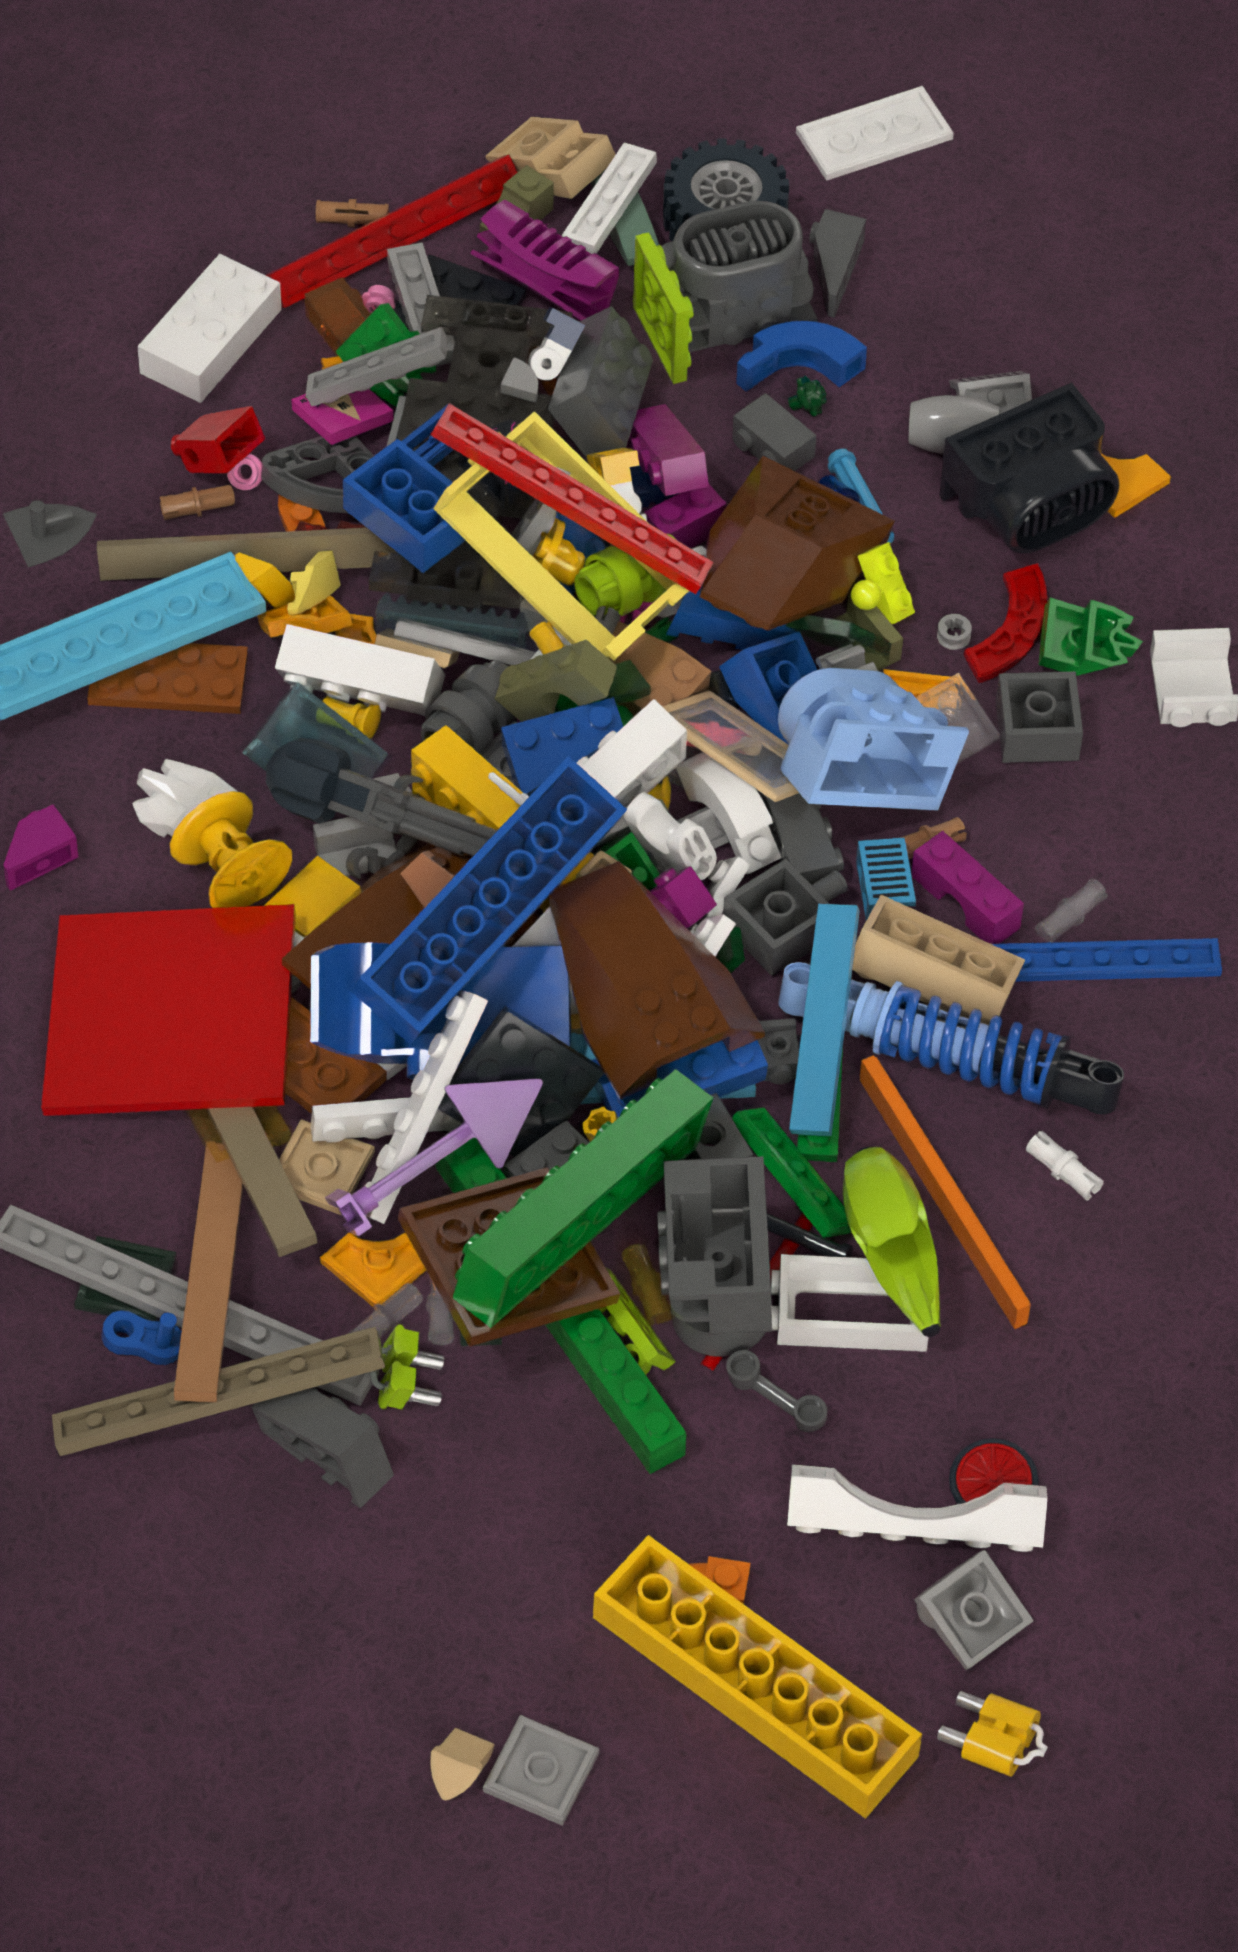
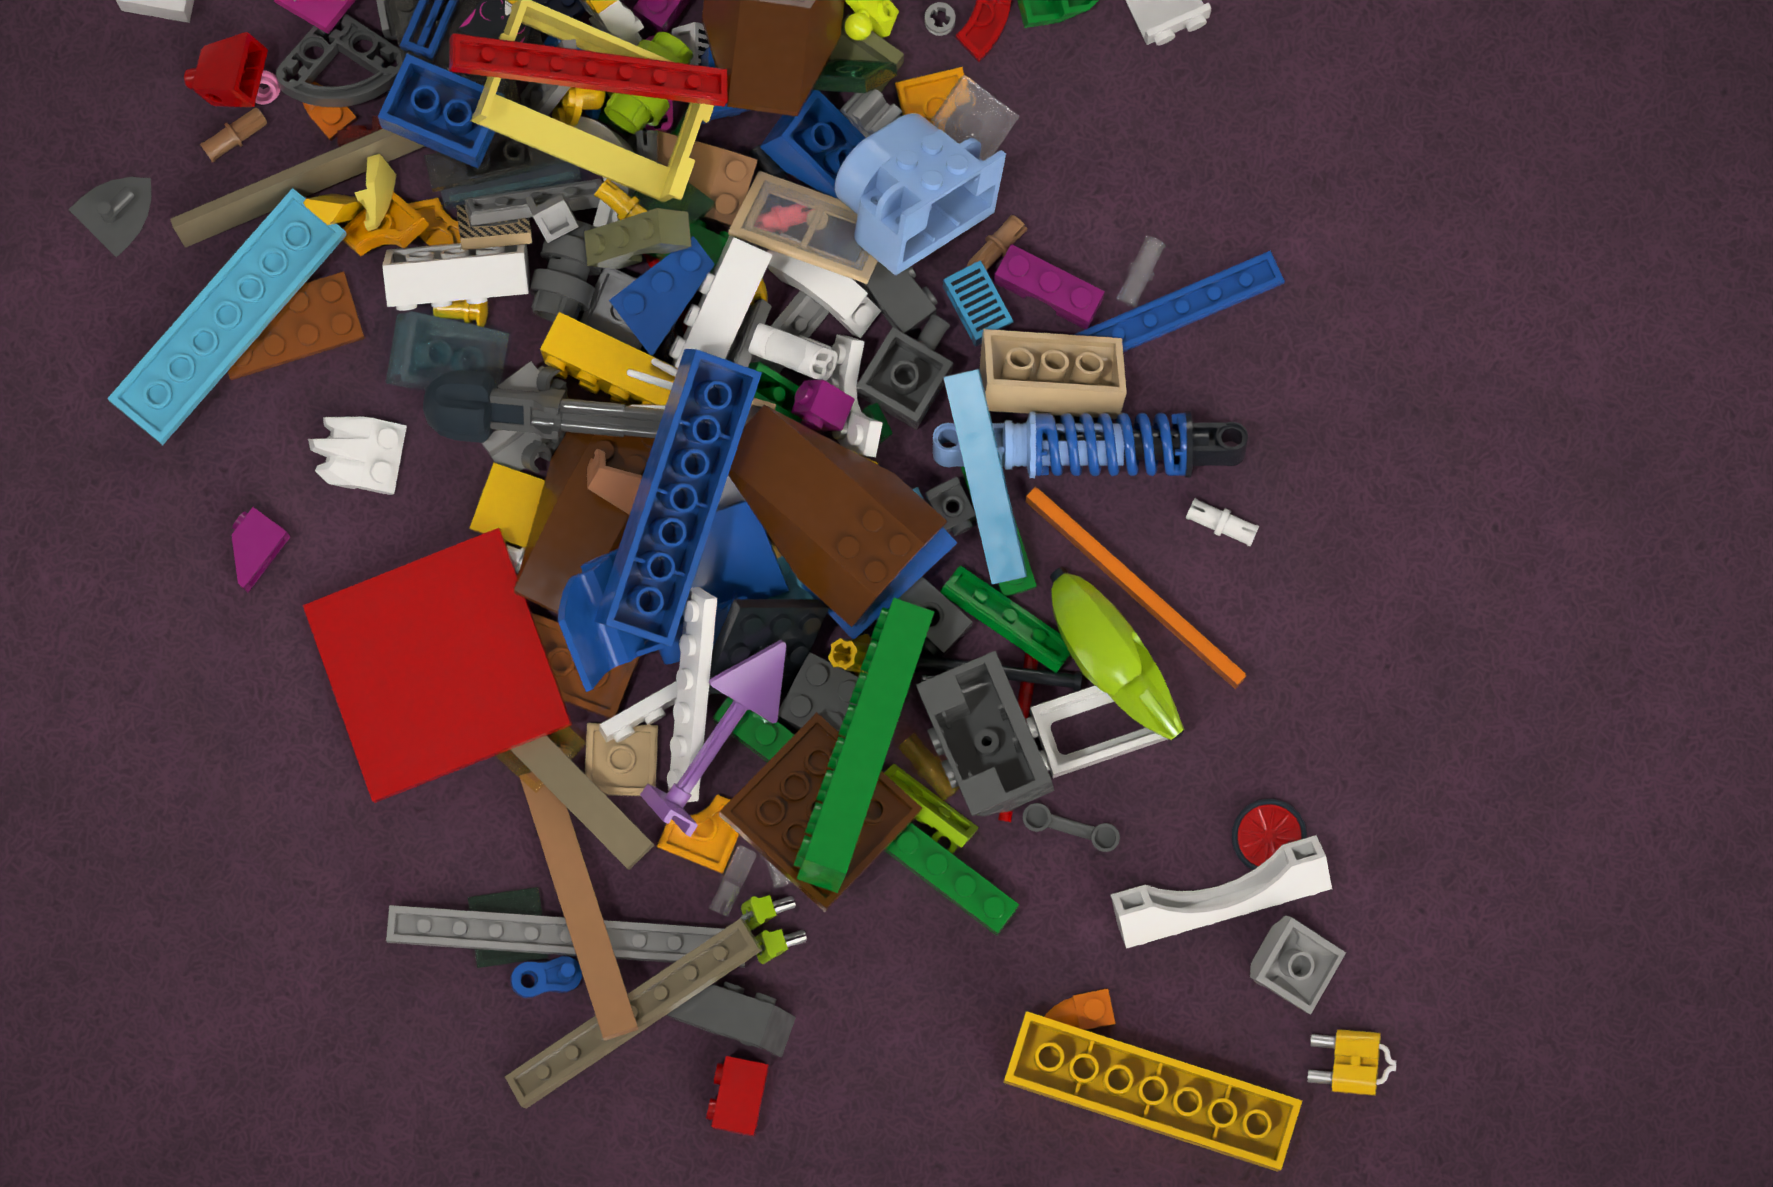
camera: 20 degrees left, 25 degrees up
yellow piece [170,791,292,908] -> none
dark grey brick [996,671,1083,763] -> none
none -> light grey panel [526,194,579,243]
none -> red brick [706,1056,769,1137]

